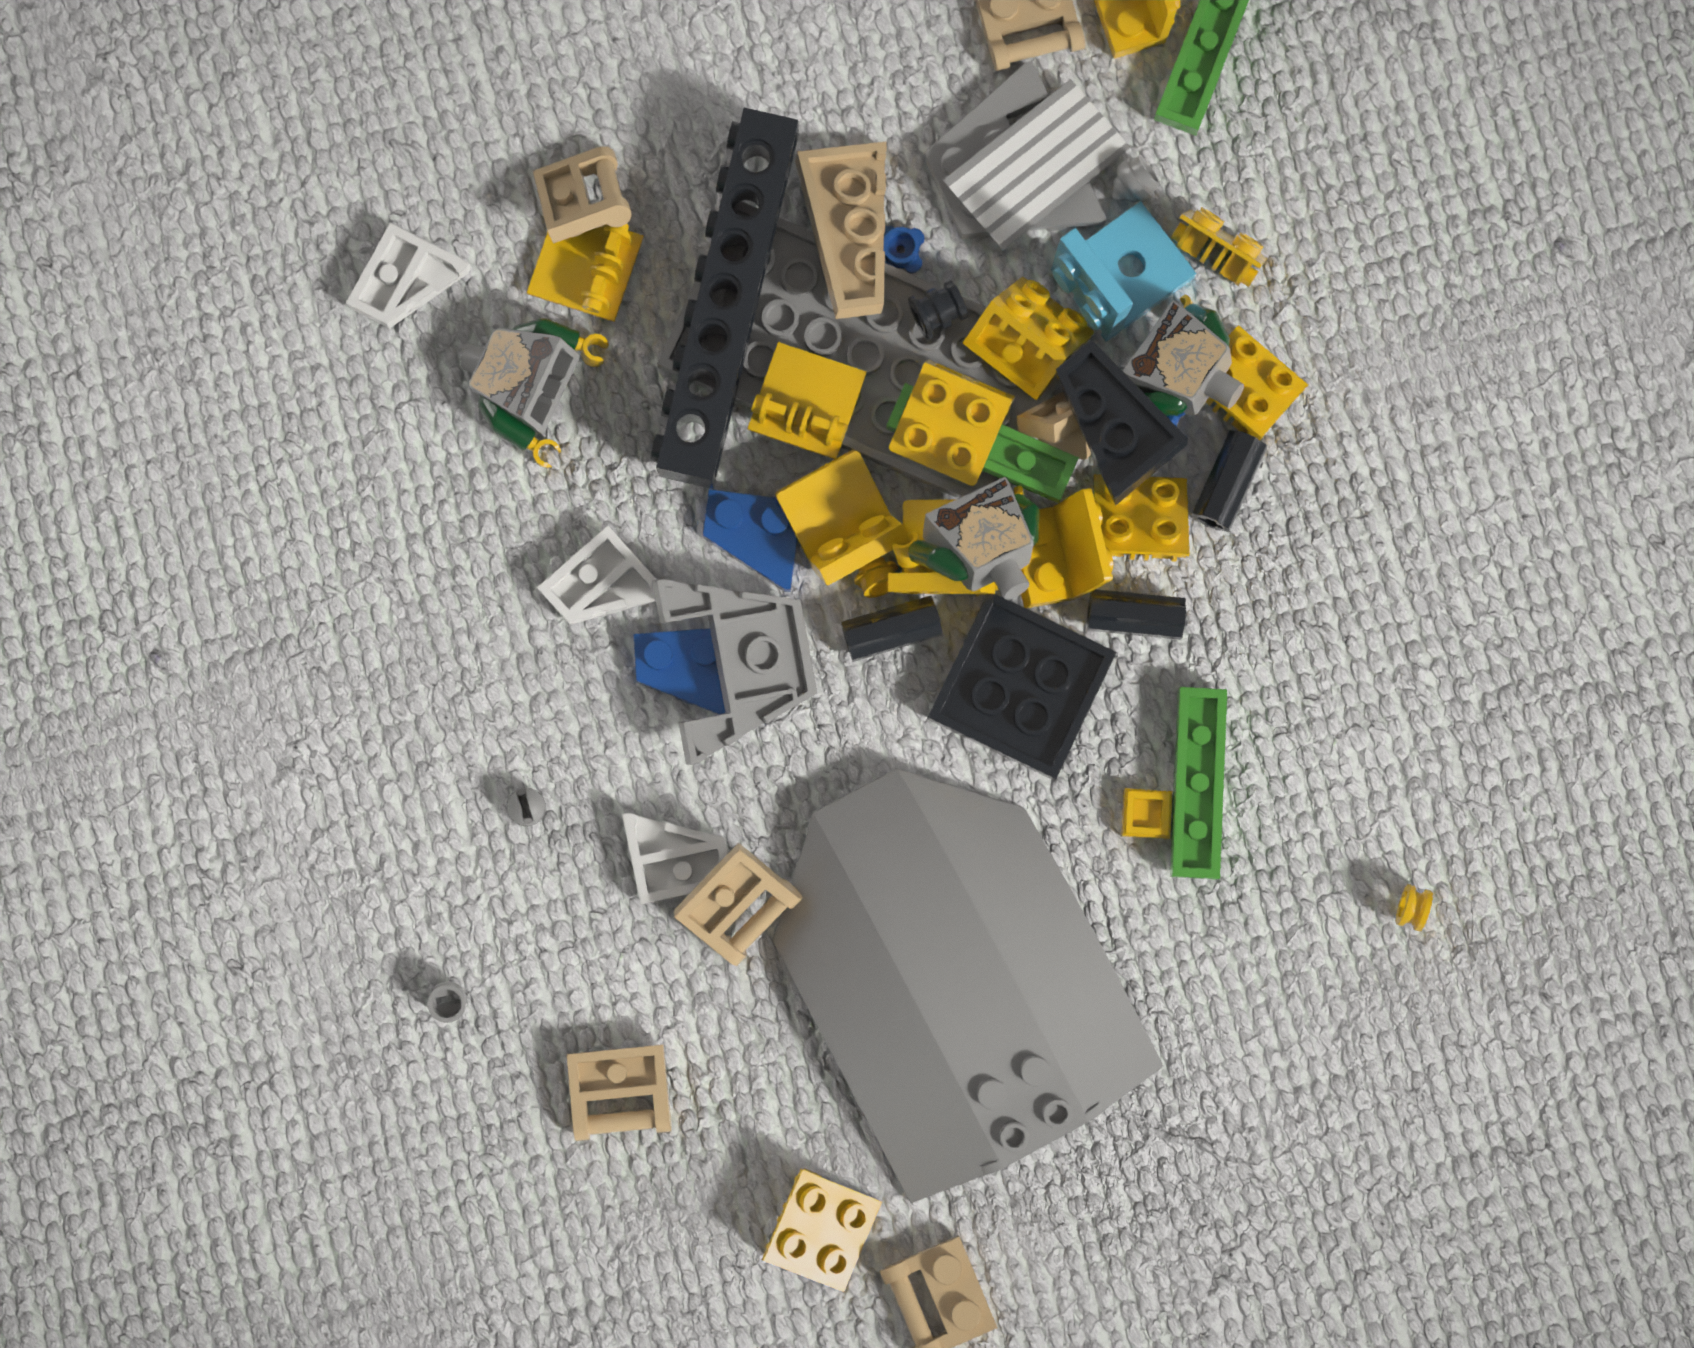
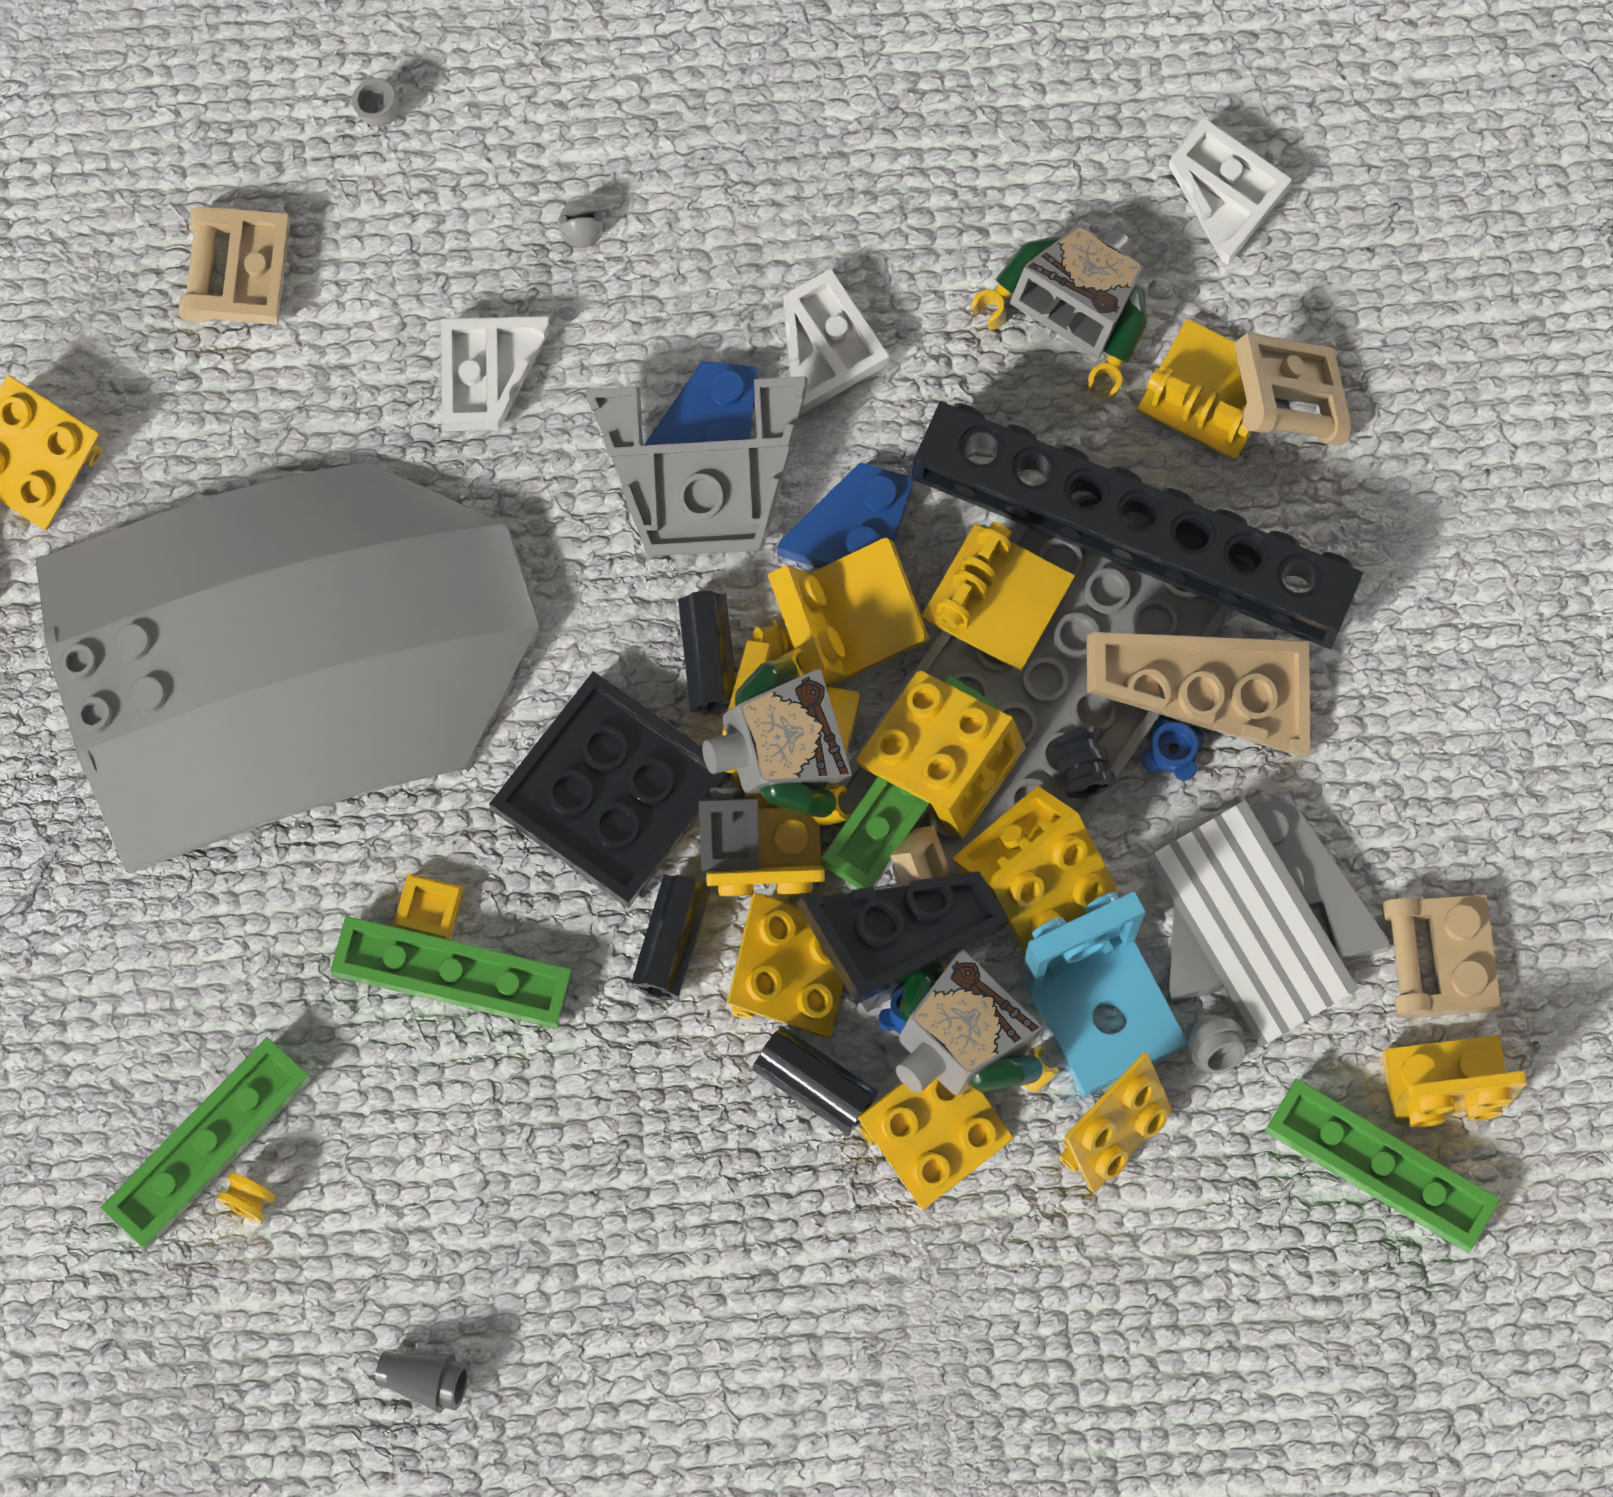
camera: 100 degrees right, 10 degrees down
tan plate [674,843,803,966] -> none
none -> bright green plate [100,1037,311,1251]
none -> dark grey cone [375,1351,468,1413]
none -> dark grey bracket [698,786,760,871]

